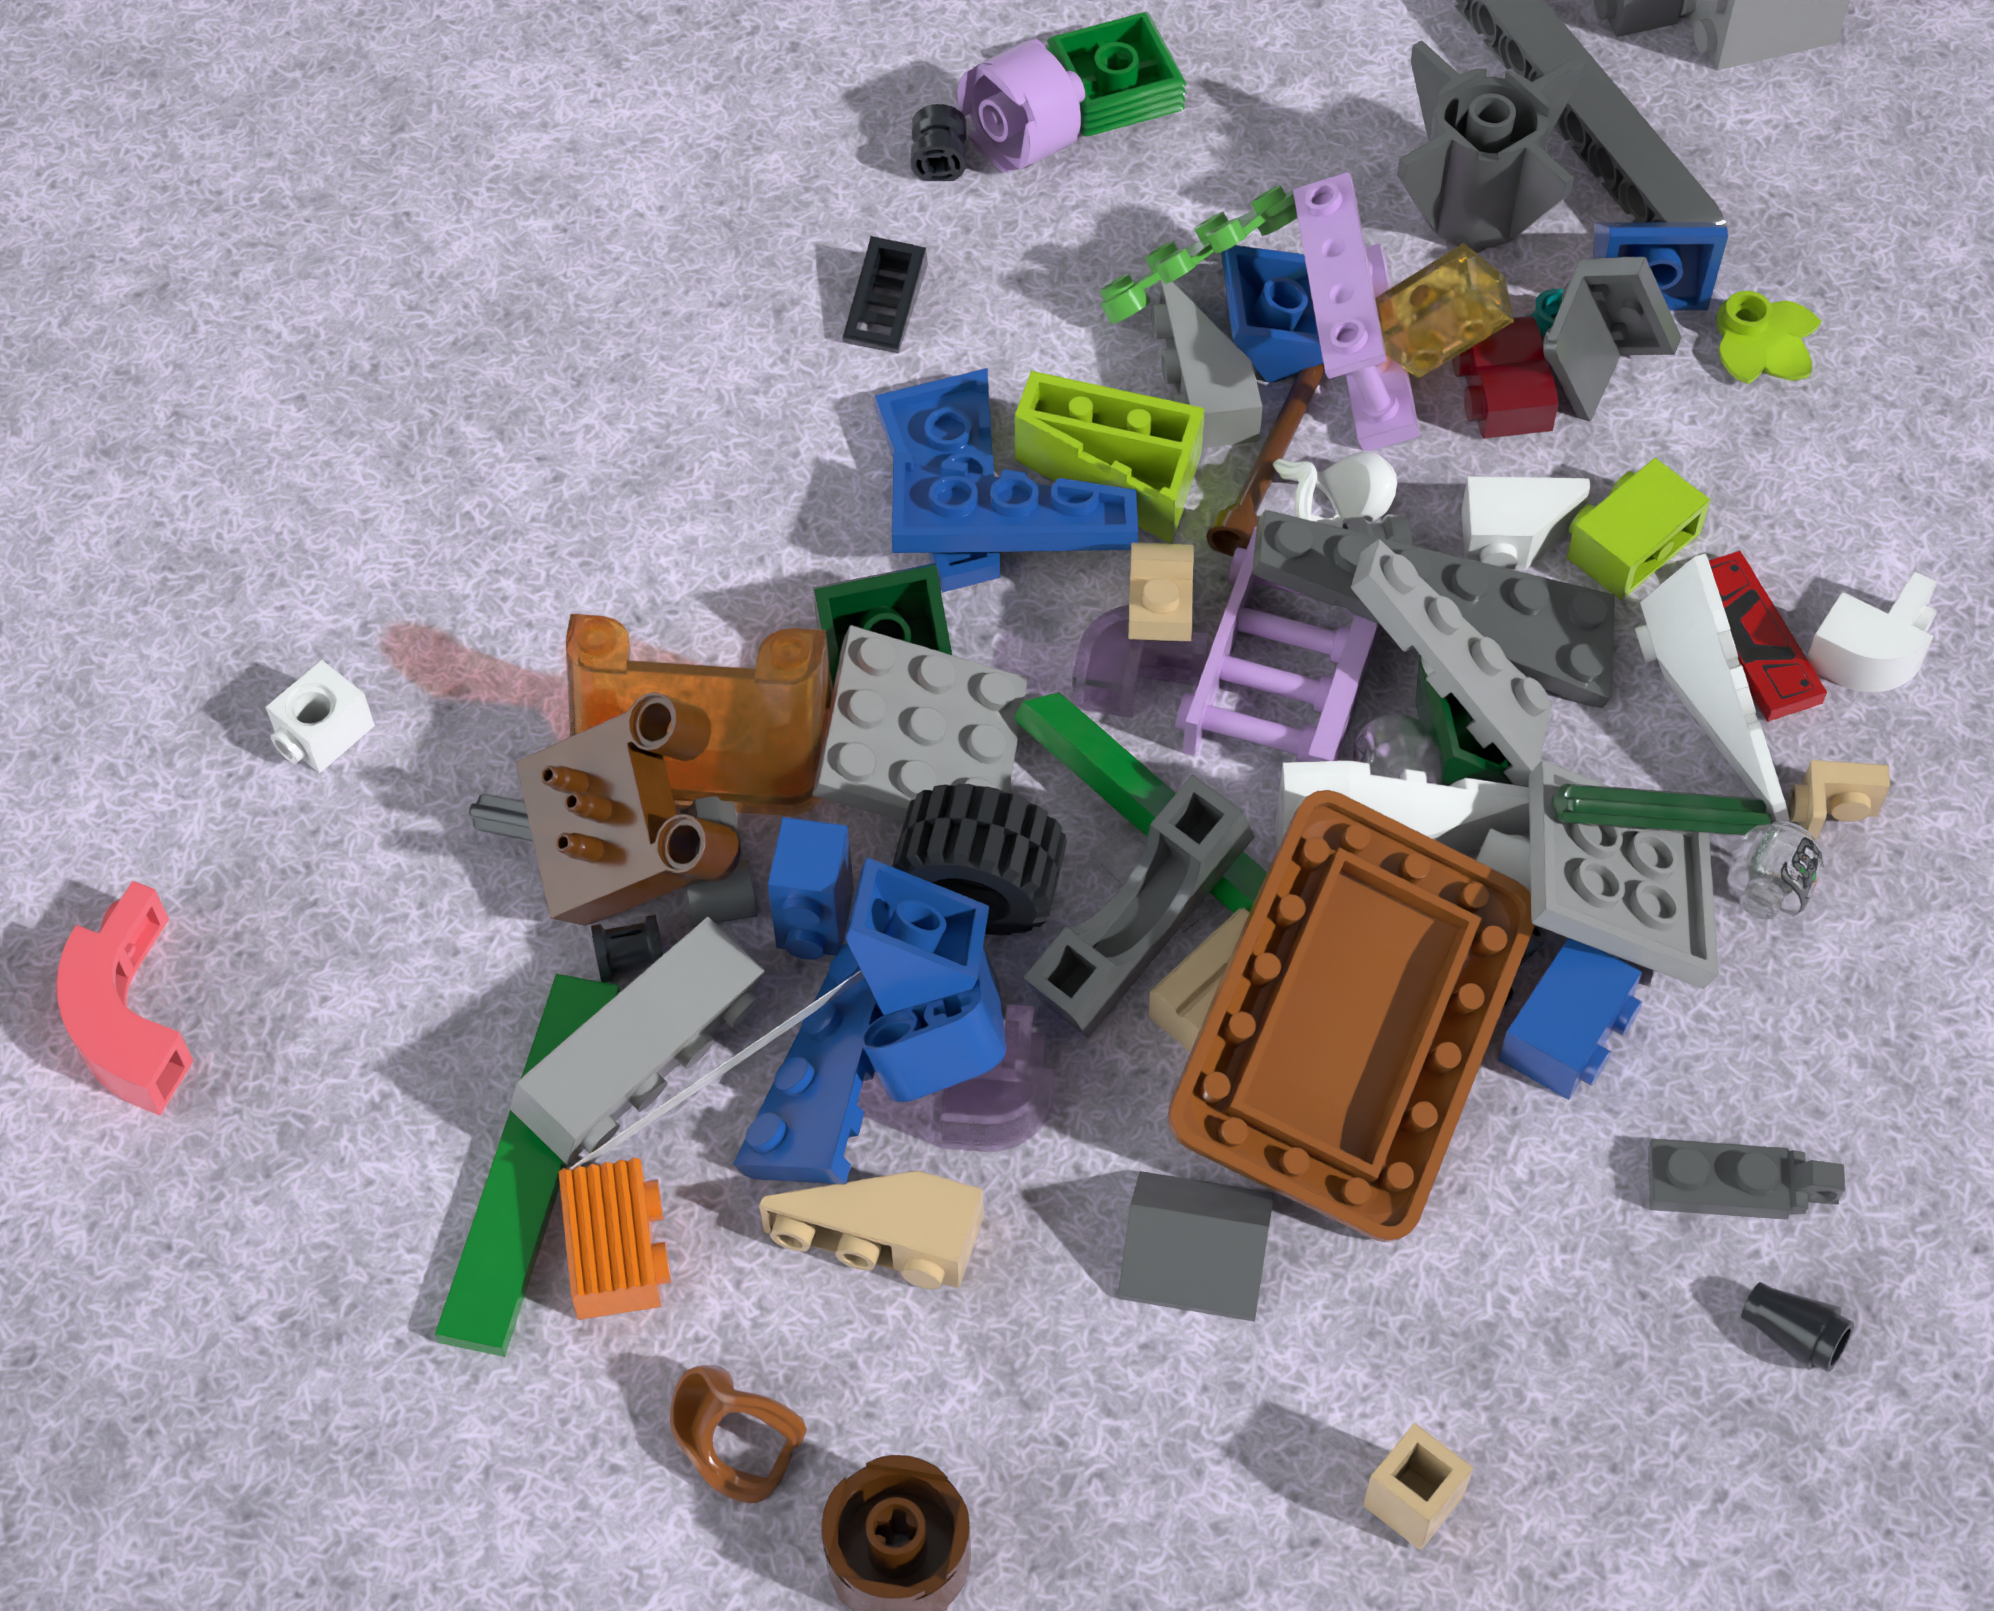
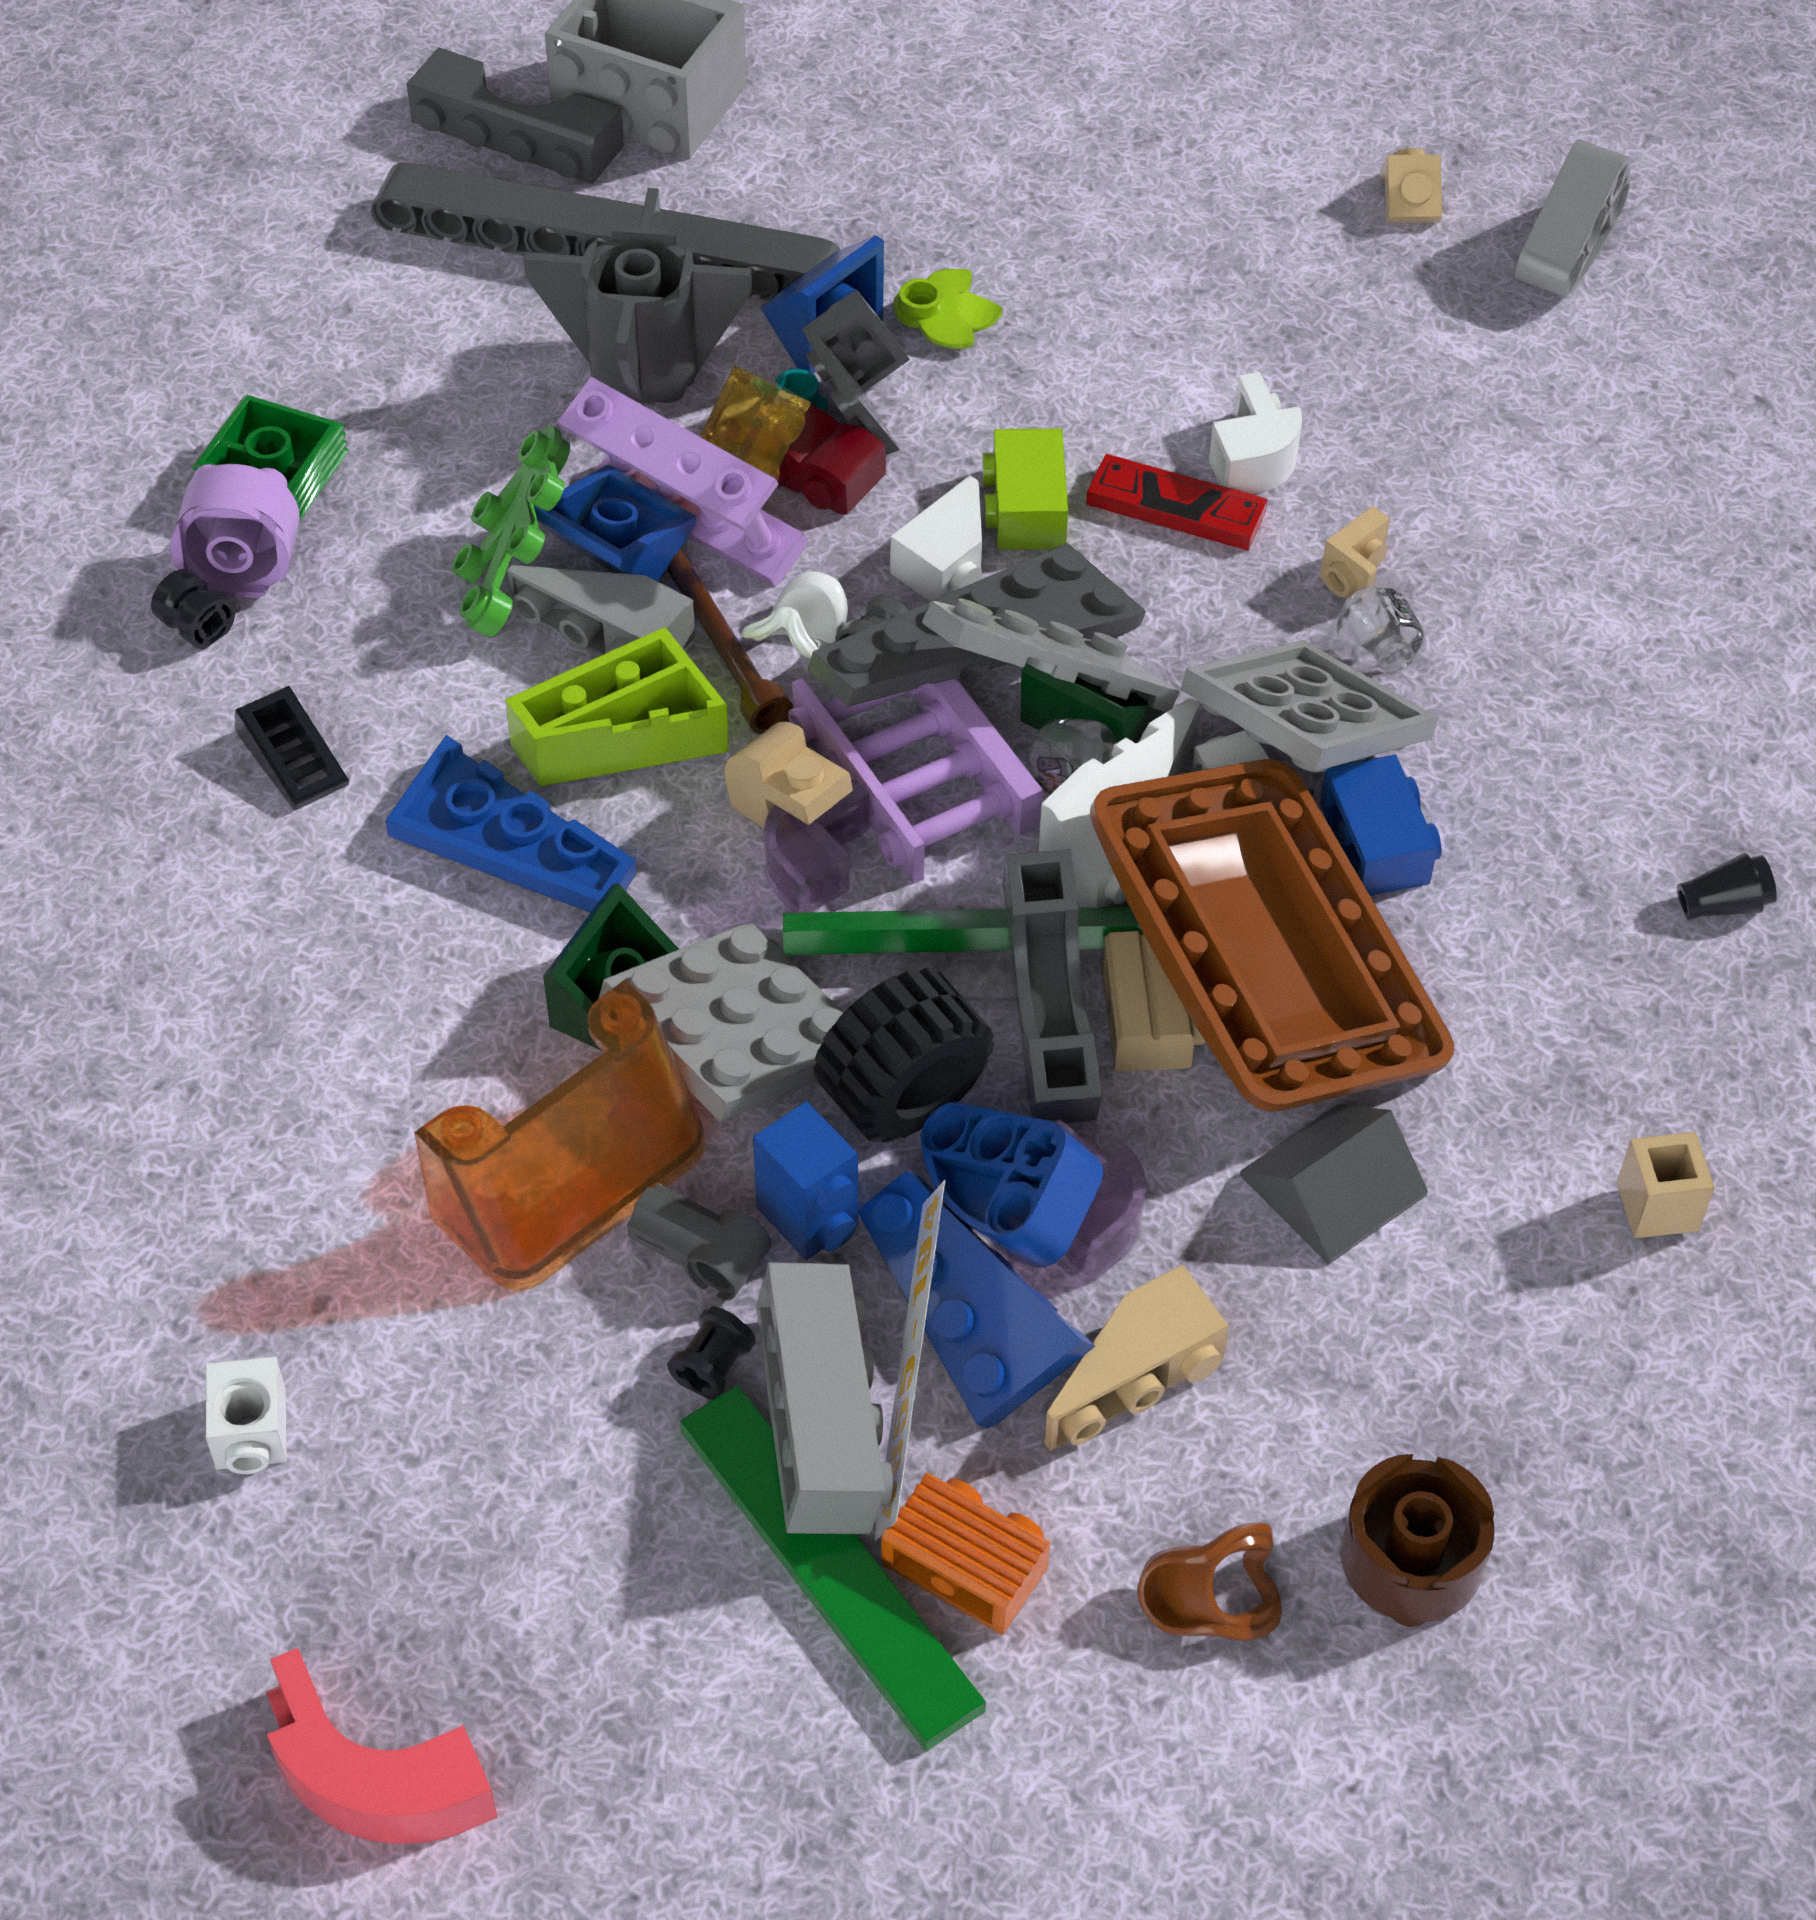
camera: 50 degrees left, 5 degrees down
reddish brown piece [469,692,741,926] -> none
blue slope [846,857,989,1015] -> none
blue wing [892,452,1138,553] -> none
dark green axle [1551,783,1771,836] -> none
white wedge [1635,553,1791,826] -> none
dark grey hinge [1648,1139,1846,1220] -> none

